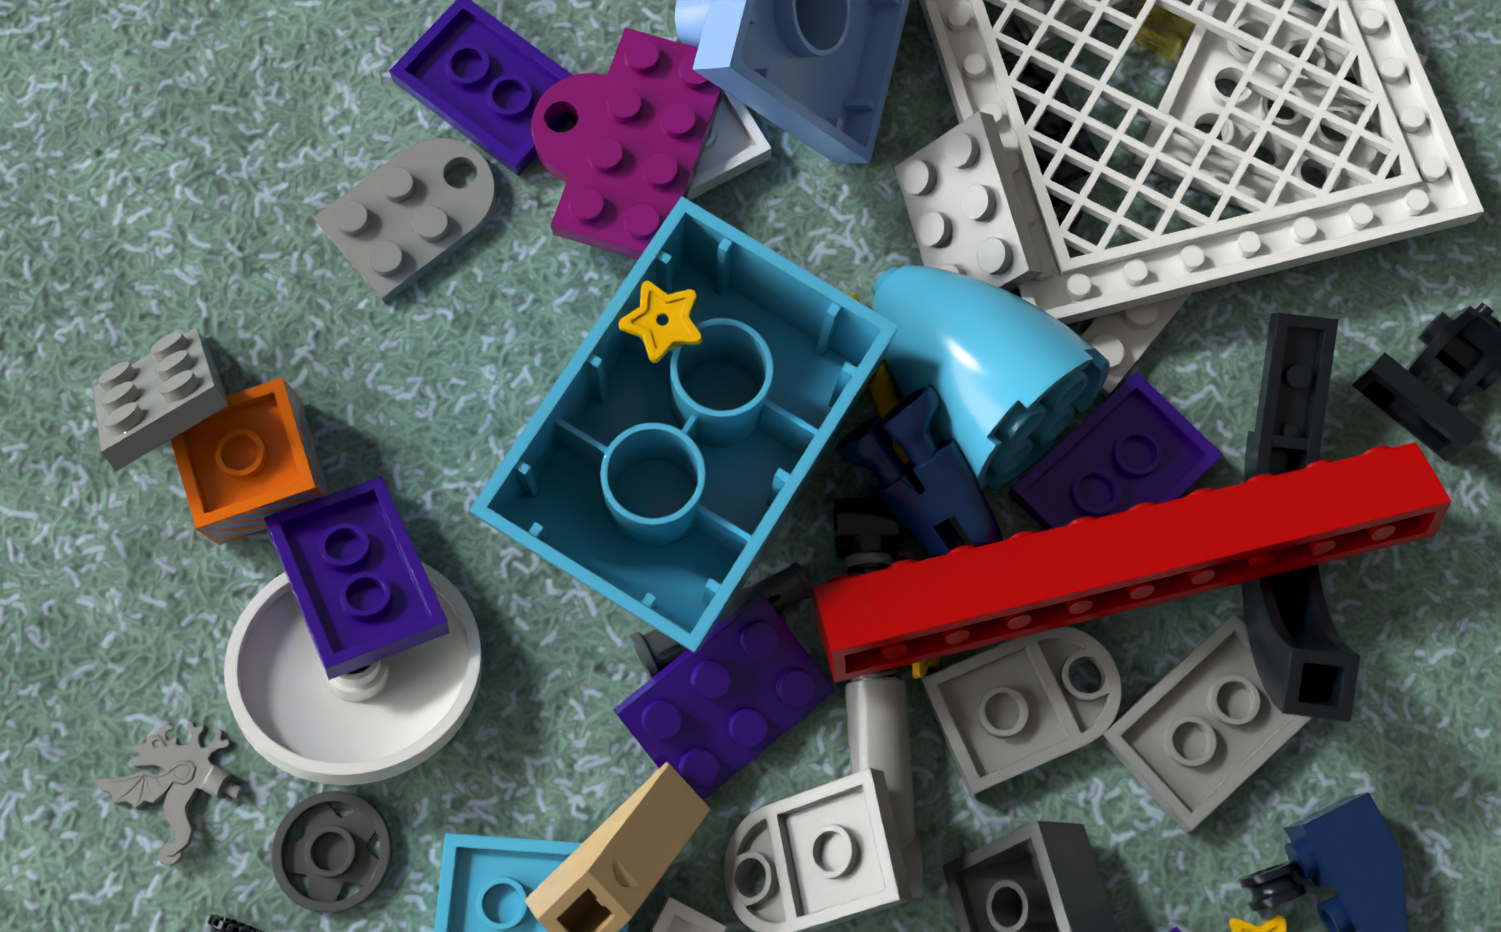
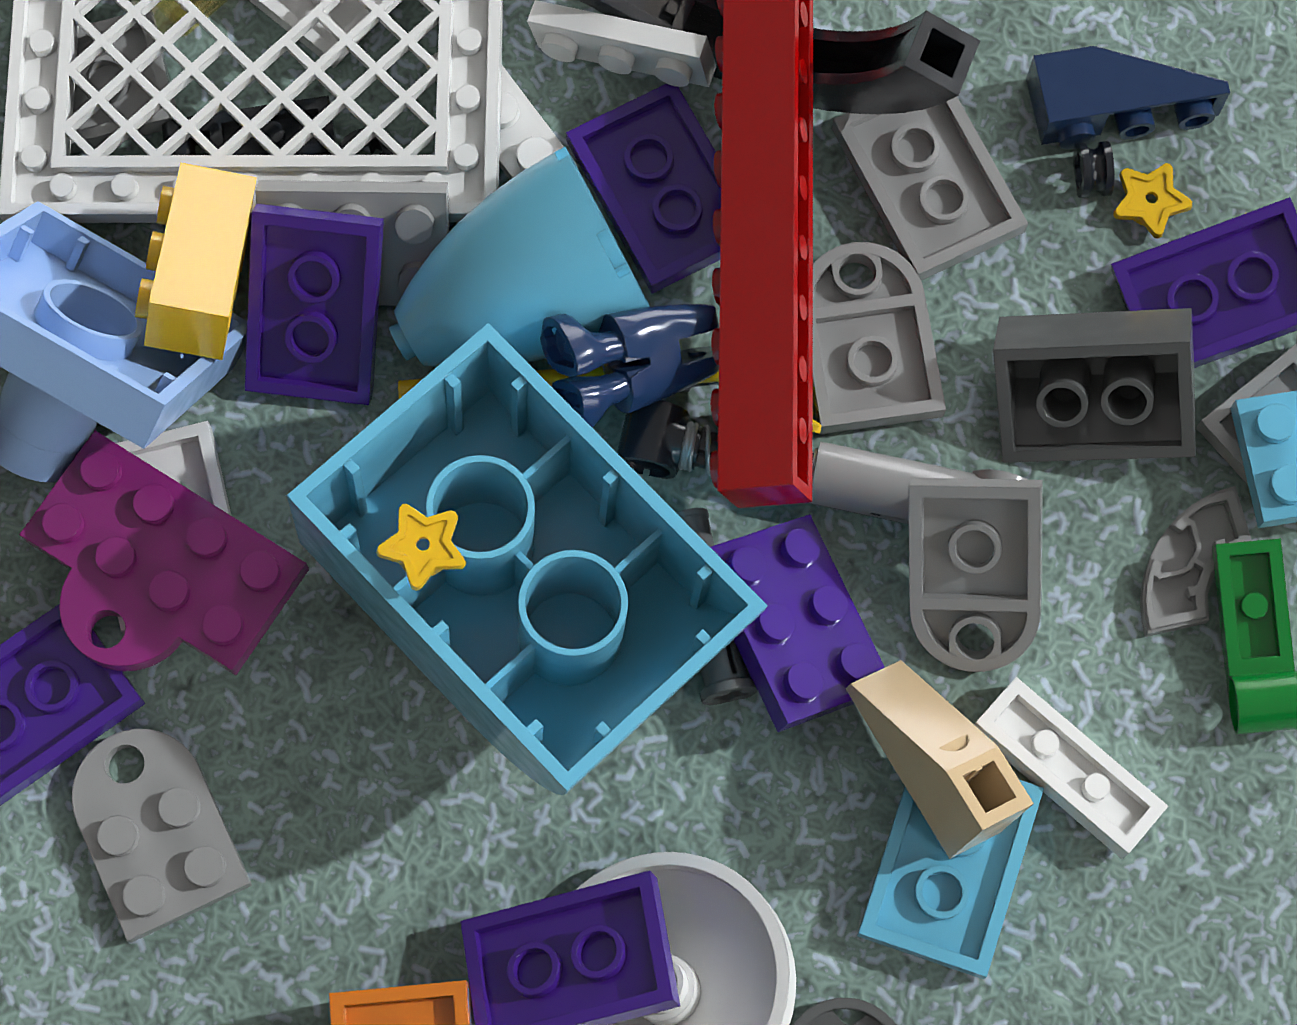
camera: 75 degrees left, 0 degrees up
none -> yellow wedge [135,162,257,360]
none -> dark purple plate [245,204,384,405]
none -> white plate [527,0,716,87]

